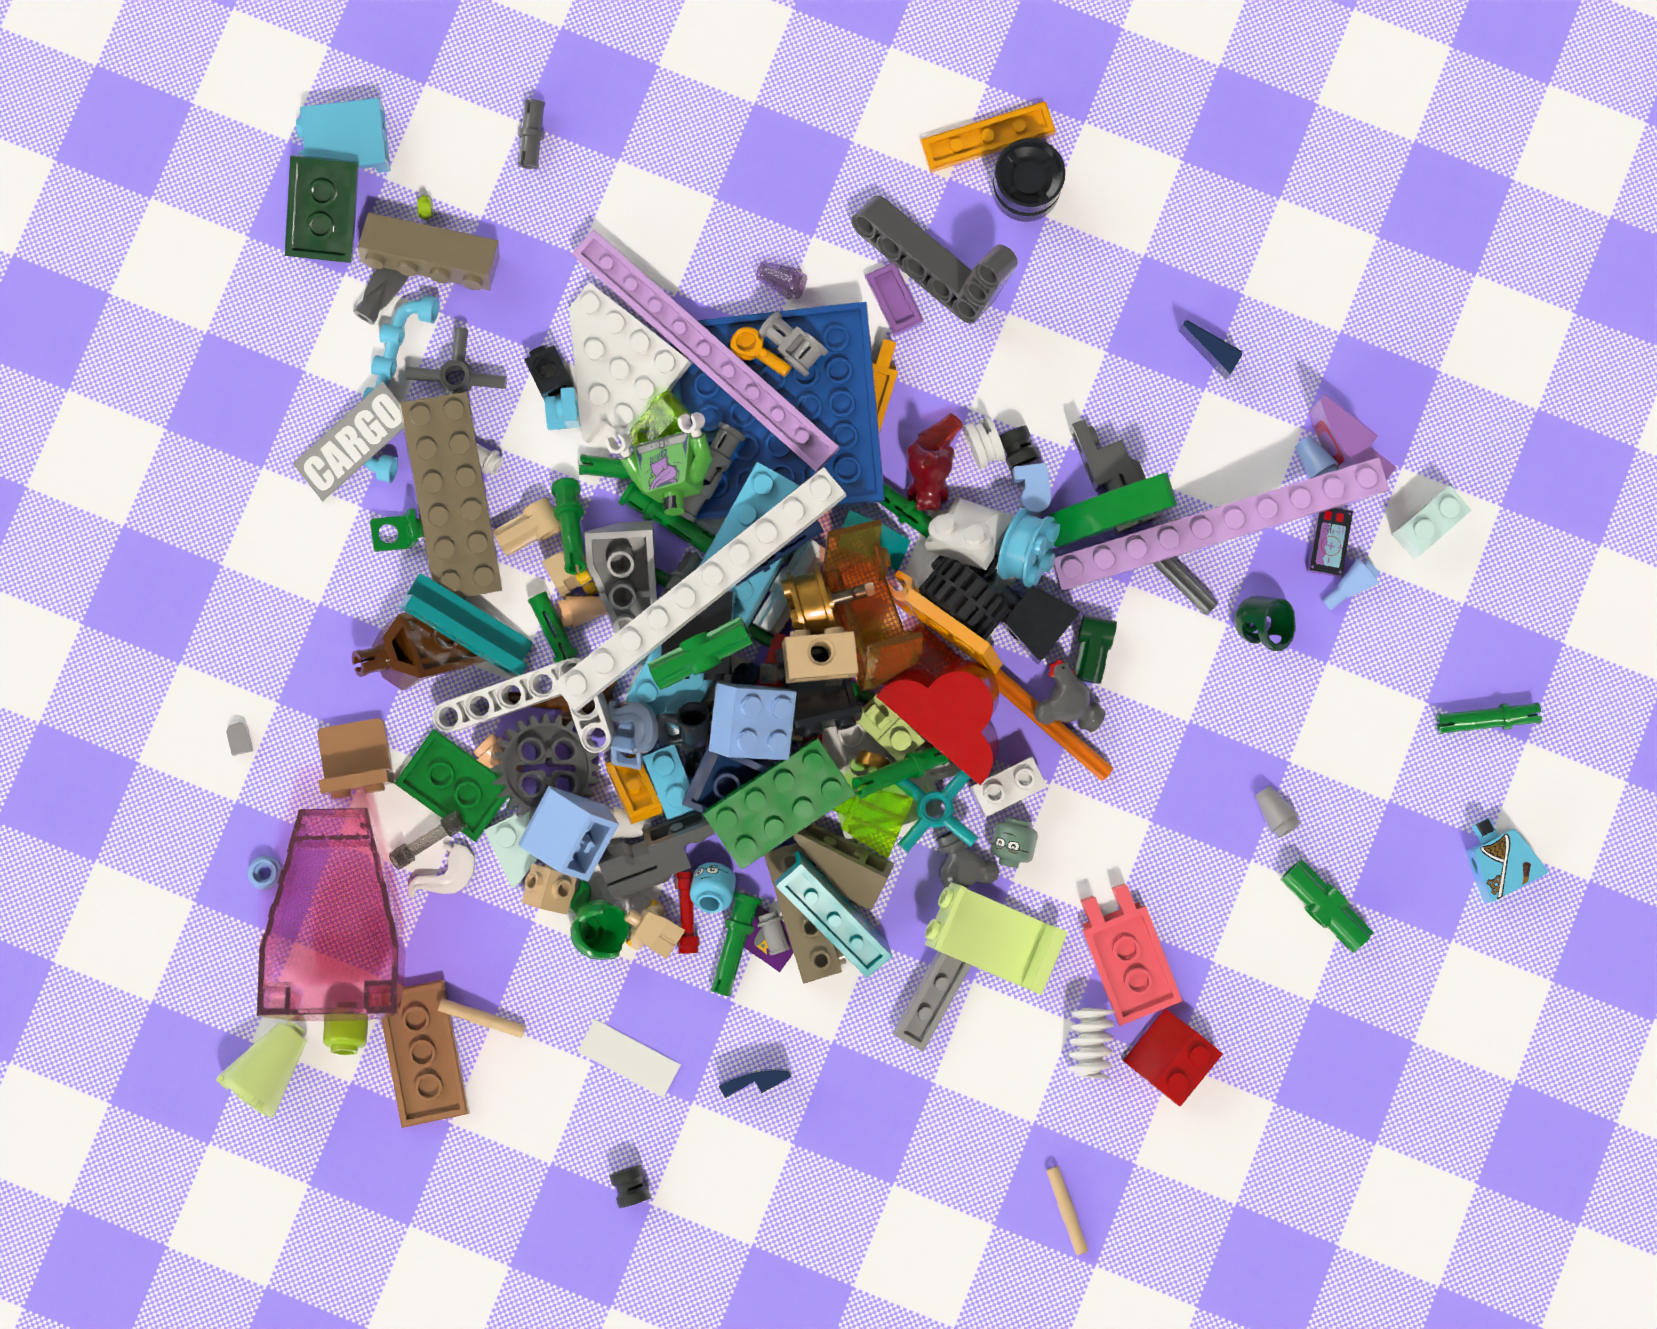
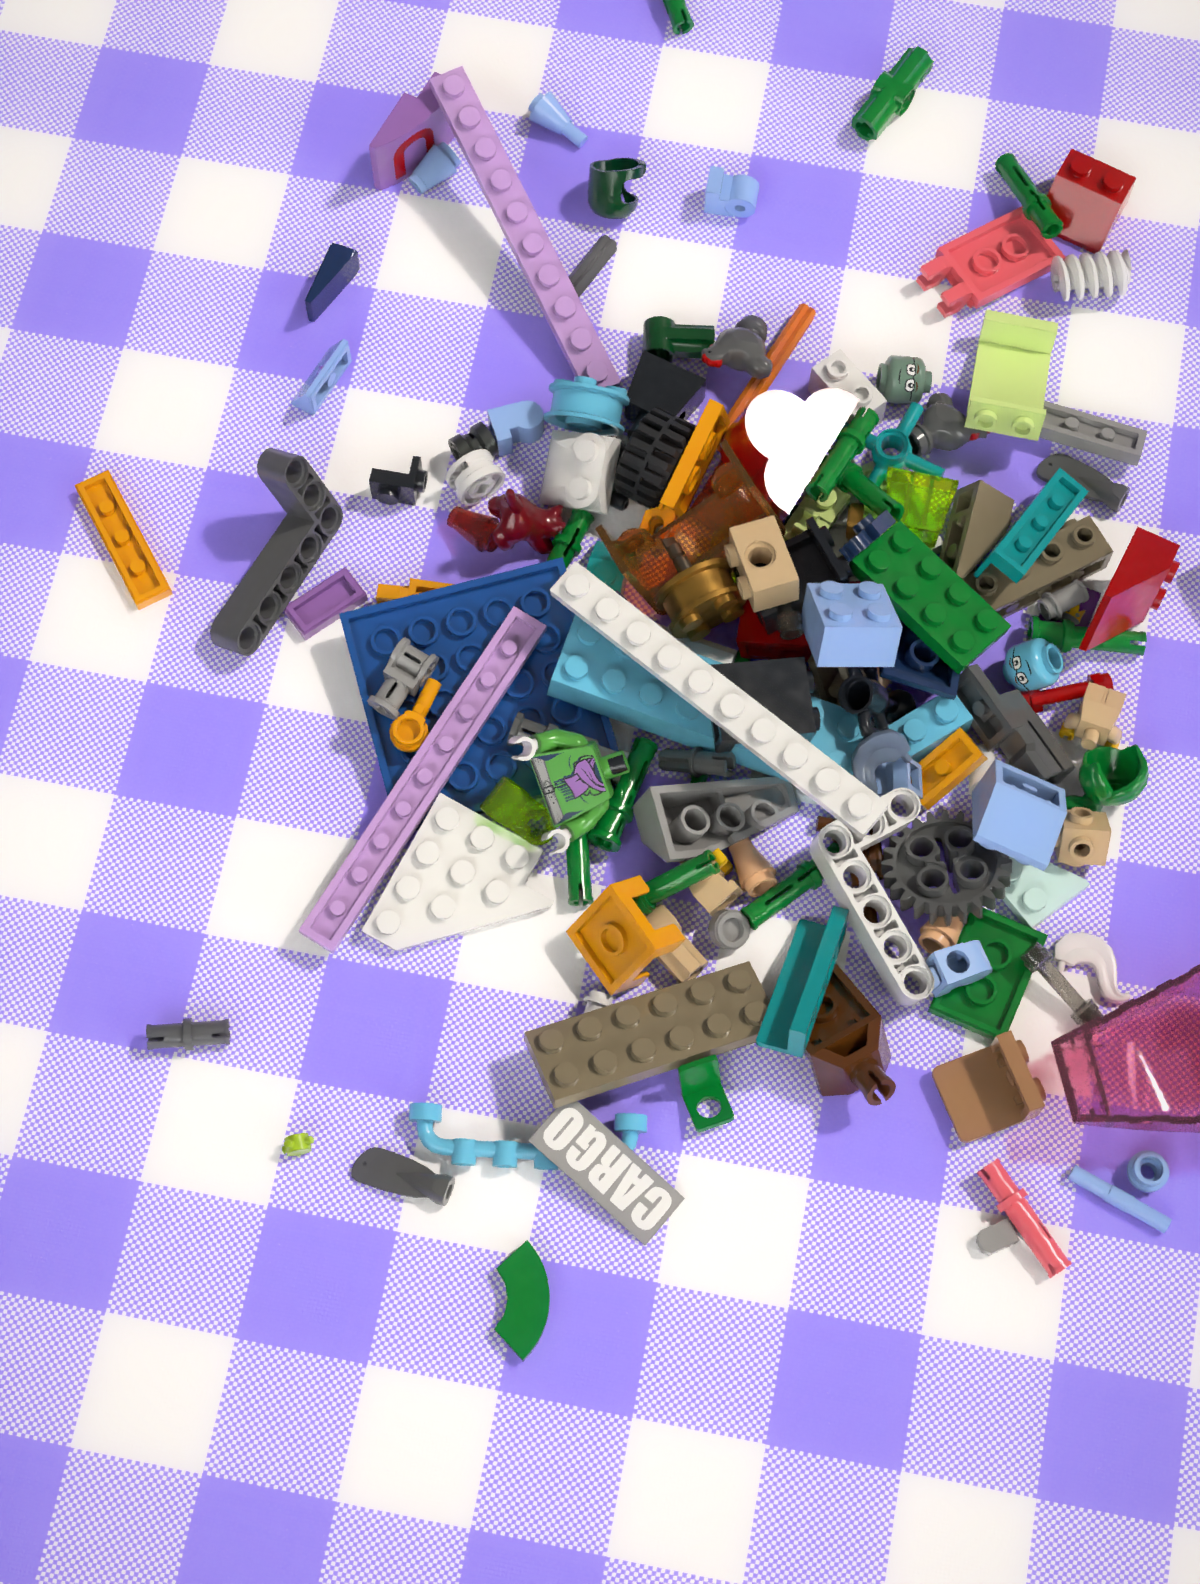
camera: 100 degrees left, 15 degrees down
dark green plate [284,154,359,263] -> none
medium azure panel [296,98,391,173] -> none
dark tan brick [358,212,500,291] -> none
dark grey bar [406,327,507,395] -> none
black brick [524,345,574,400] -> none
medium azure bracket [544,387,580,431] -> none
green piece [647,617,754,690] -> none
clear purple cone [756,261,808,300] -> none
black wheel [992,138,1066,222] -> none
green slope [1046,472,1177,548] -> none
dark grey plate [1069,419,1161,535] -> none
light grey cone [1255,786,1301,838] -> none
tile [1307,508,1353,578] -> none
light aqua brick [1391,485,1472,559] -> none
none -> light blue slope [291,339,352,416]
none -> black bracket [369,456,428,506]
none -> green tile [494,1240,550,1362]
none -> light orange panel [566,875,686,996]
none -> light blue leg [704,166,760,217]
none -> light grey tile [708,909,750,950]
none -> green pin [806,407,879,502]
none -> dark blue plate [839,509,896,562]
none -> light blue leg [925,940,993,998]
none -> coral pin [977,1158,1072,1278]
none -> green pin [995,153,1063,239]
none -> dark grey piece [1036,453,1130,513]
none -> light blue piece [1067,1165,1172,1233]
none -> red slope [1079,526,1180,652]

